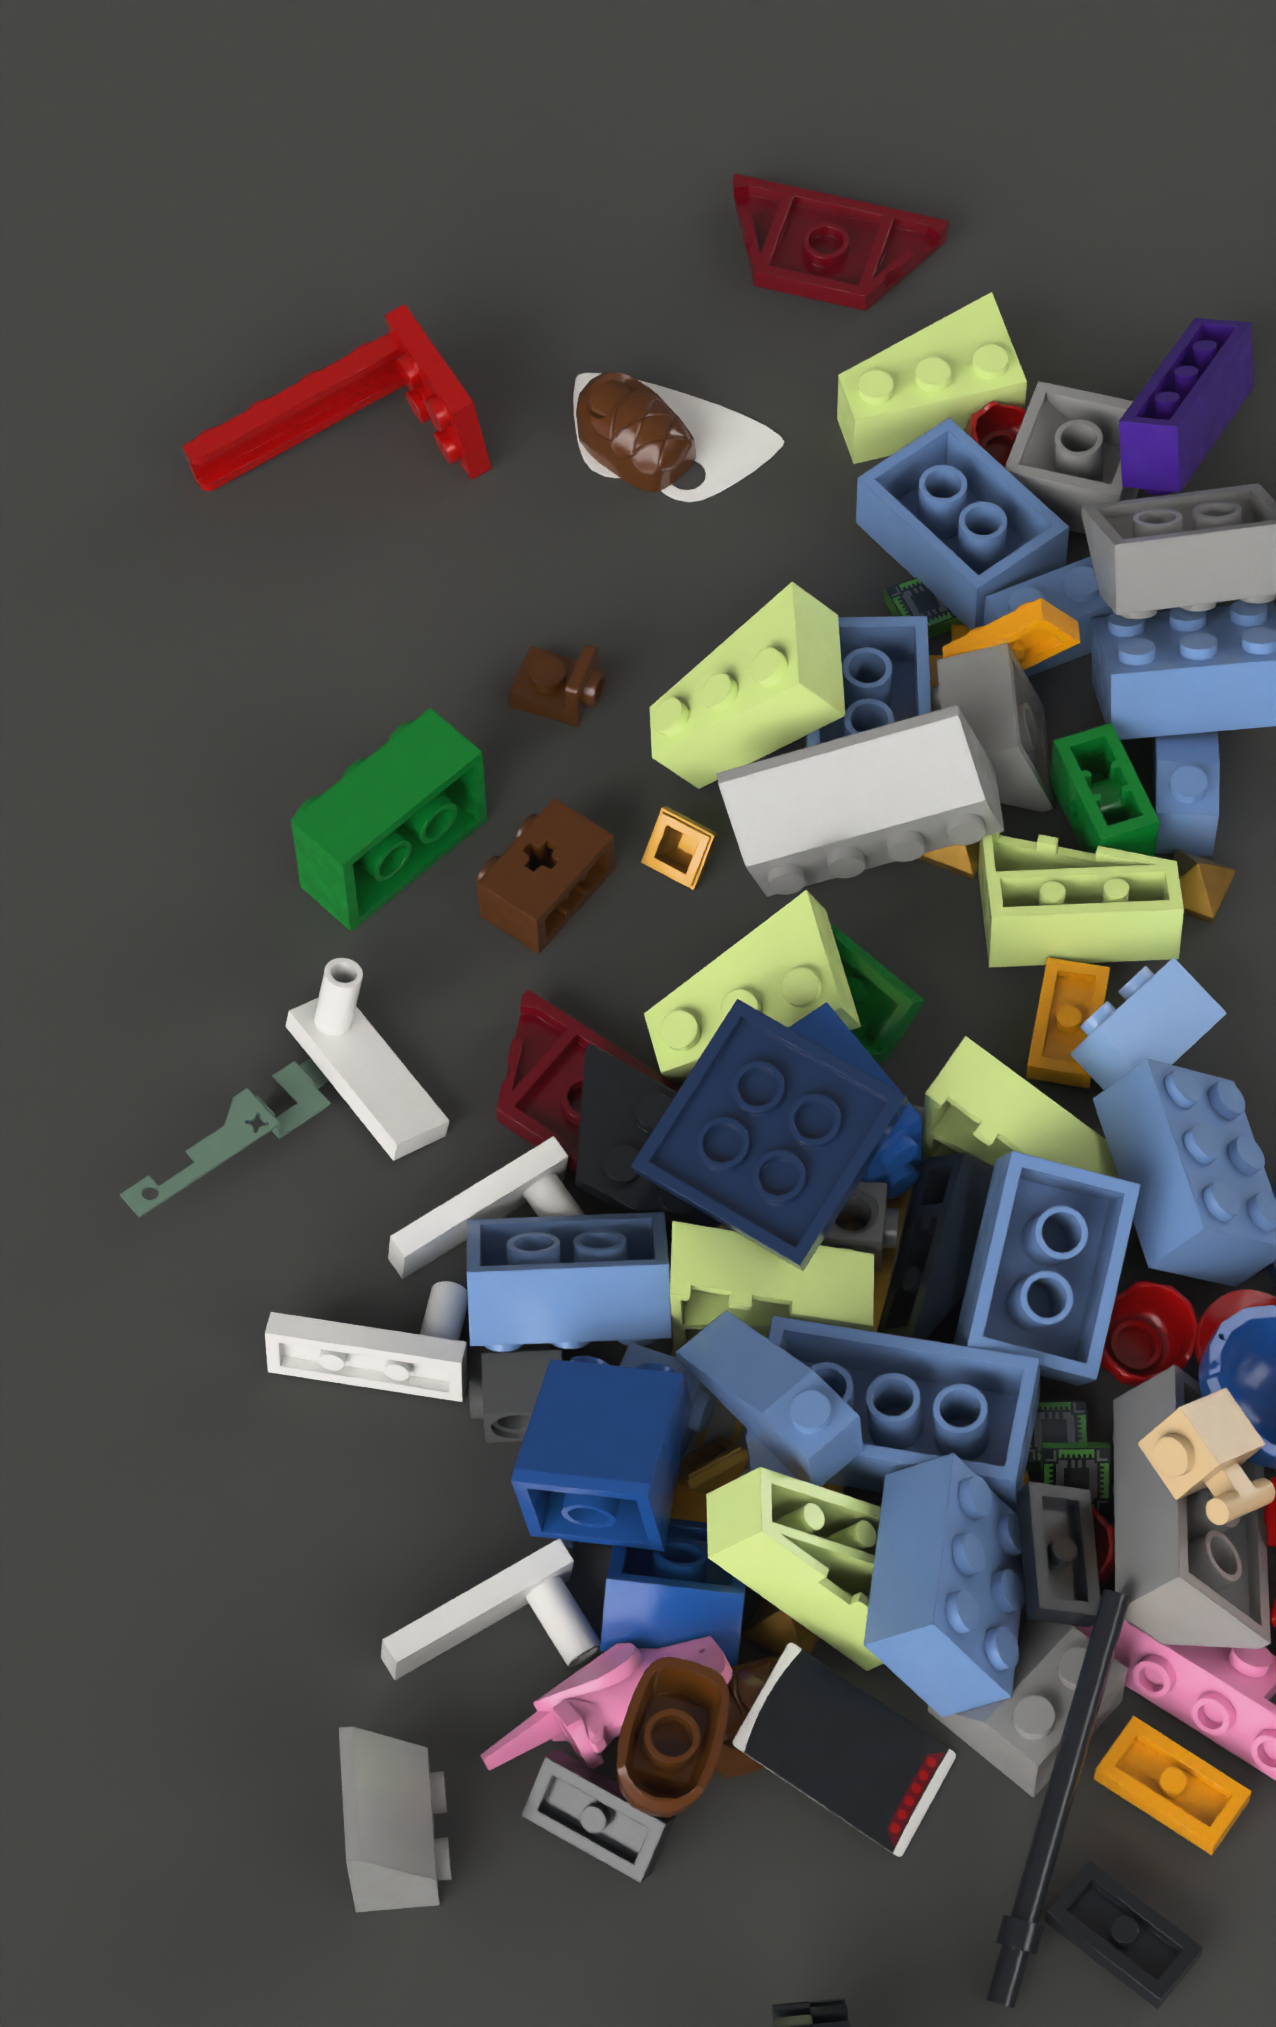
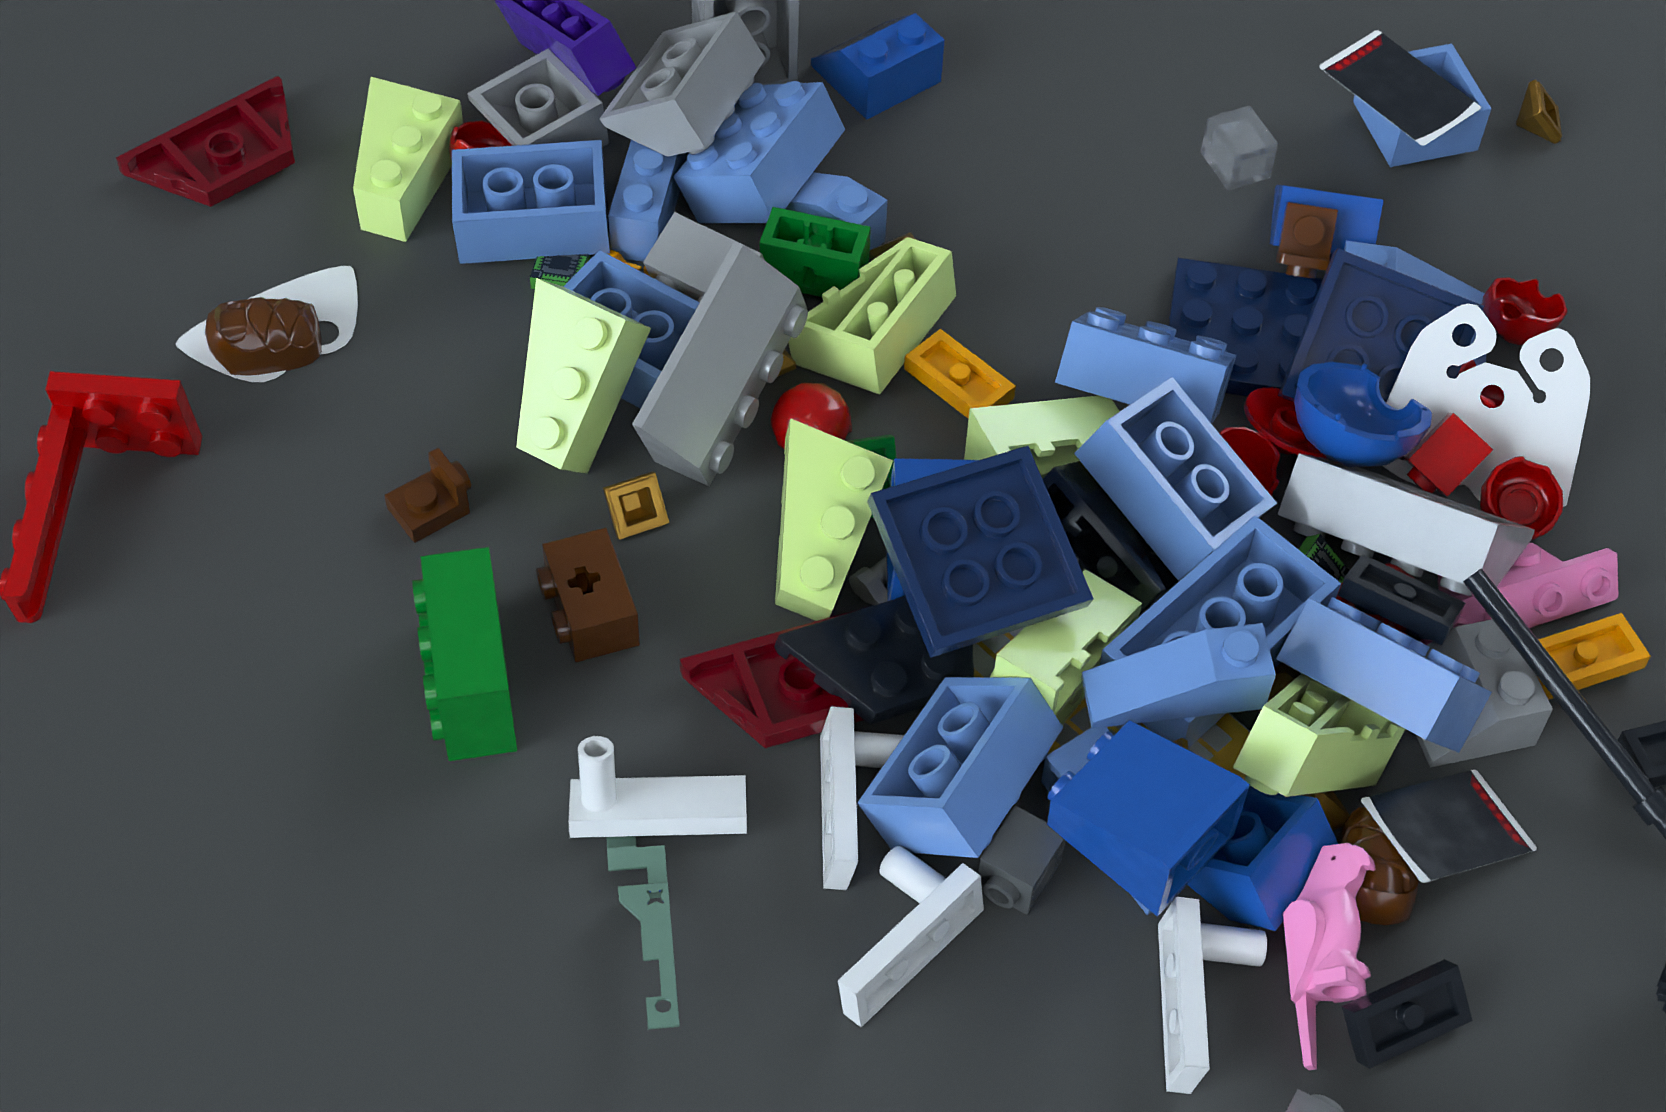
camera: 60 degrees left, 5 degrees down
reddish brown piece [616,1657,730,1818] -> none
light orange plate [942,598,1081,670] -> none
light blue brick [1070,957,1227,1090] -> none
tan brick [1137,1388,1275,1525] -> none
none -> red hair [771,382,852,450]

